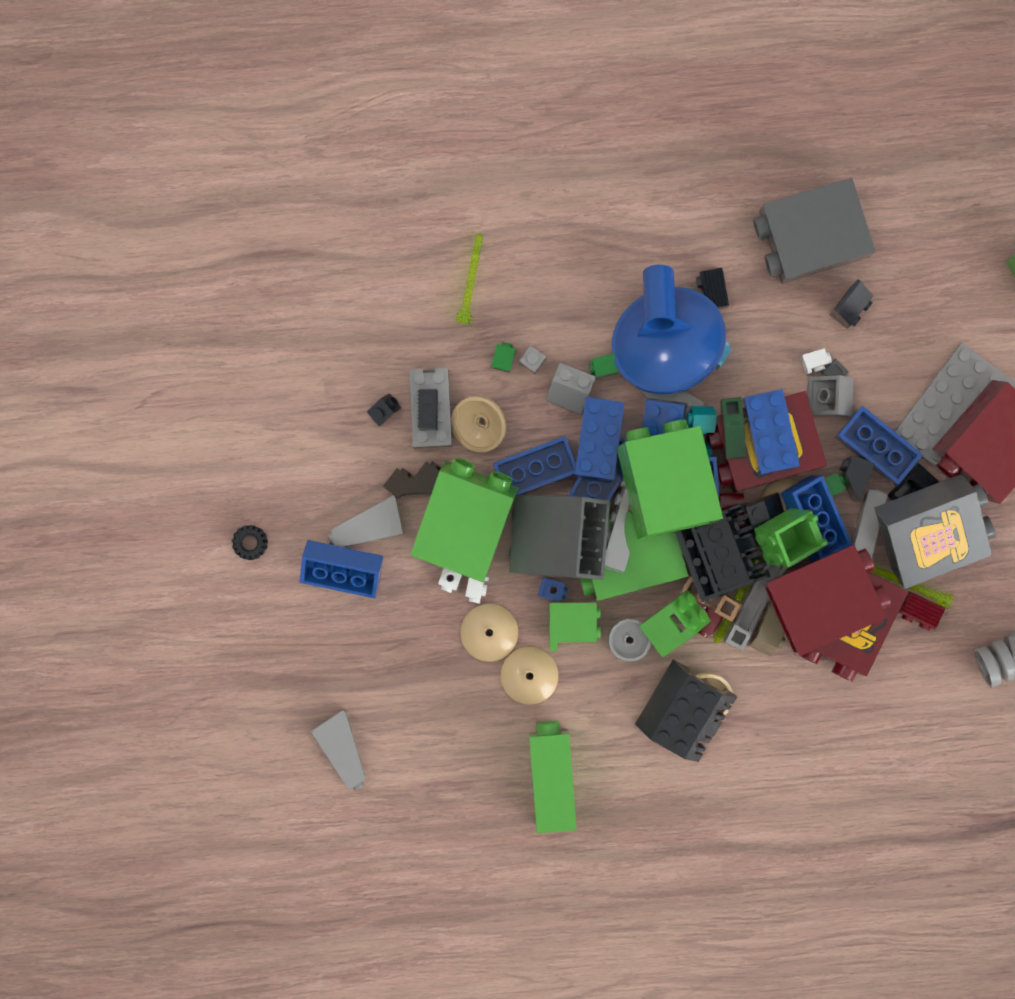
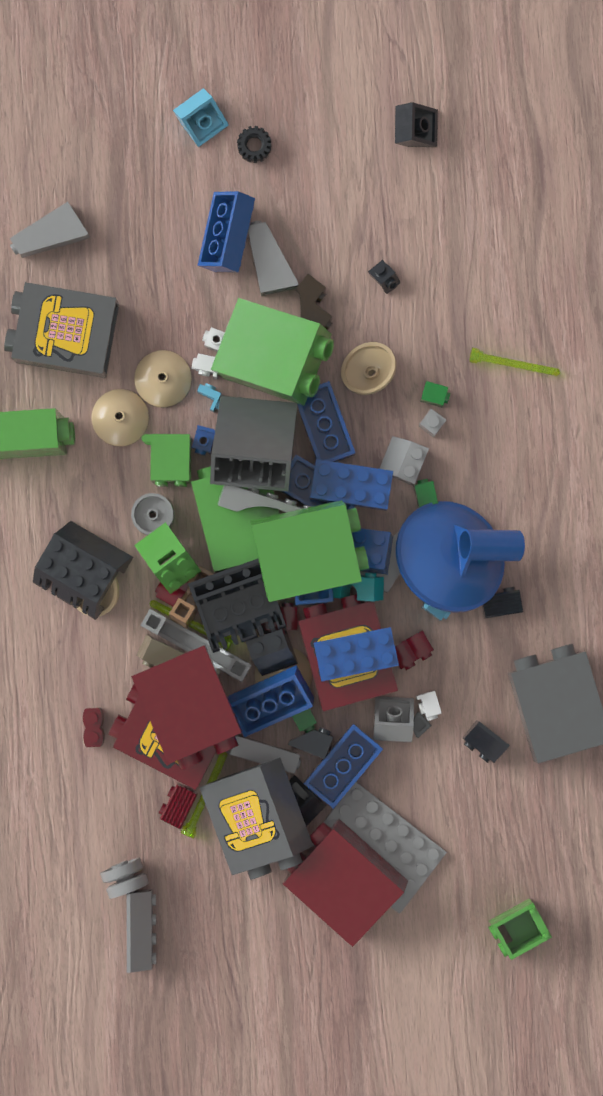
camera: 85 degrees right, 0 degrees up
light grey piece [409,368,452,449] -> none
black brick [417,389,438,430] -> none
dark green slope [720,397,746,459] -> none
bright green container [754,508,828,568] -> none
none -> dark grey brick [4,282,119,378]
none -> dark red brick [83,708,105,747]
none -> medium azure slope [173,88,229,147]
none -> medium azure bracket [197,383,222,412]
none -> black slope [395,102,438,147]
none -> dark red brick [395,630,434,671]

